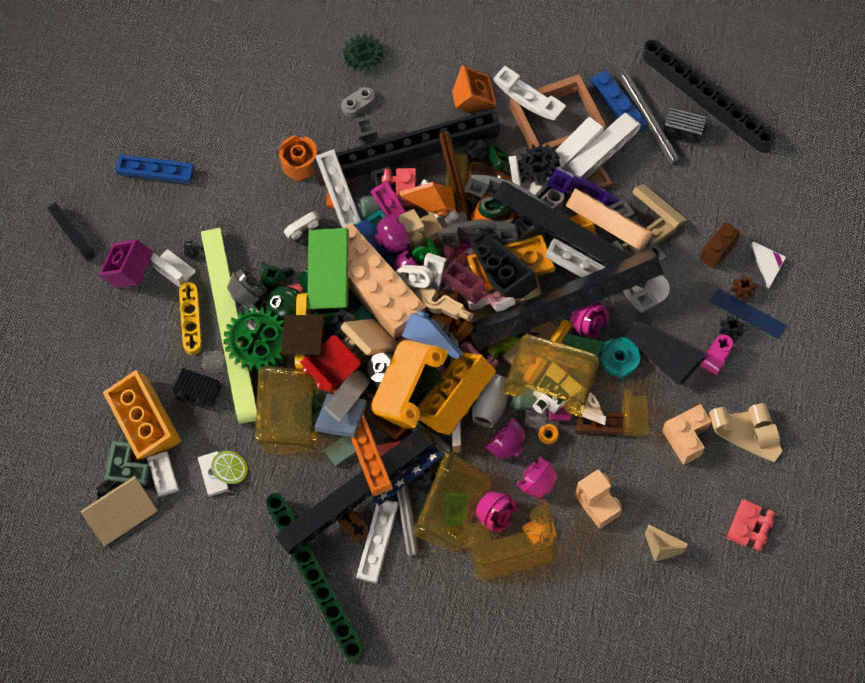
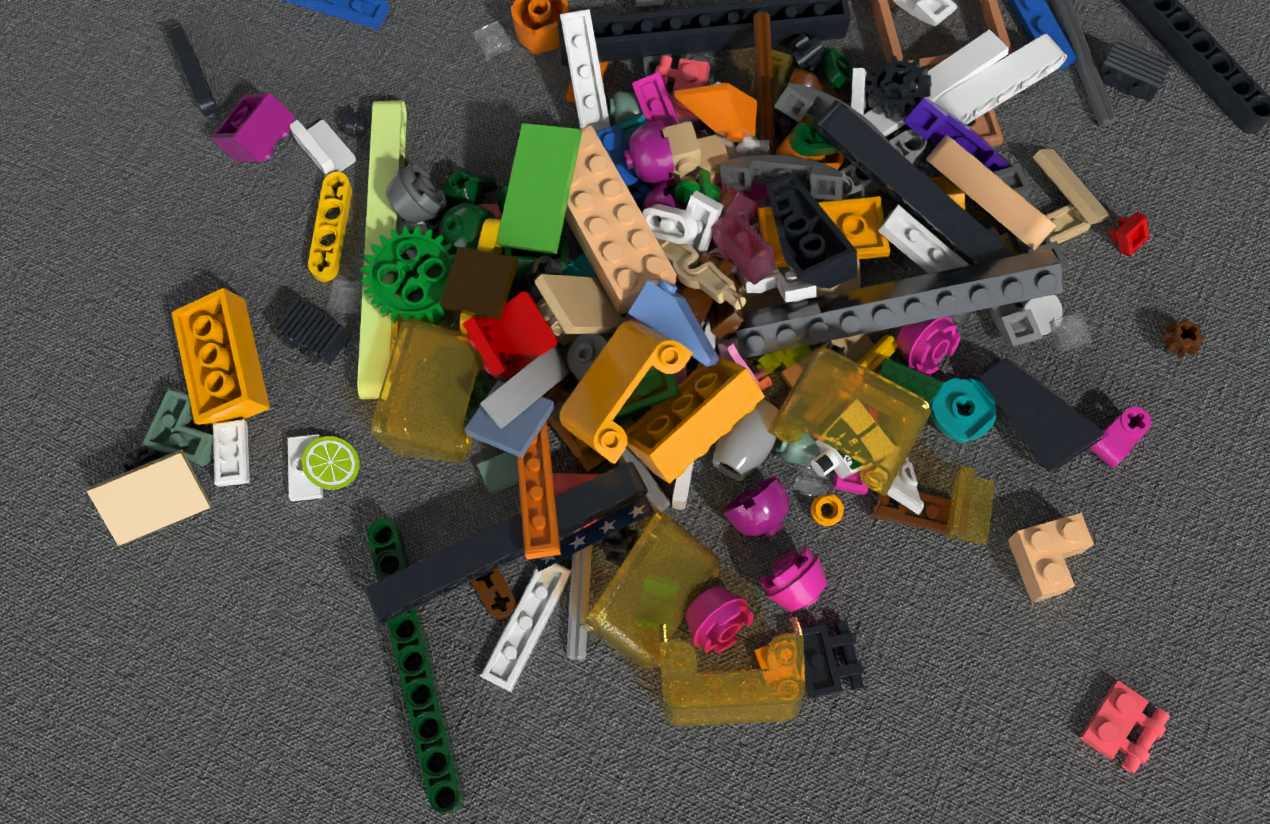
camera: 15 degrees right, 5 degrees up
white plate [284,211,320,240] -> none
light nougat brick [575,469,622,529] -> none
tan slope [645,525,688,562] -> none
reddish brown brick [700,222,740,269] -> none
tan panel [709,403,782,463] -> none
dark blue sticker [710,288,787,339] -> none
black gear [719,315,745,341] -> none
white tile [751,242,786,288] -> none
none -> clear plate [472,20,512,60]
none -> black plate [792,620,865,700]
none -> clear plate [1049,313,1092,351]
none -> red tile [1108,212,1150,257]

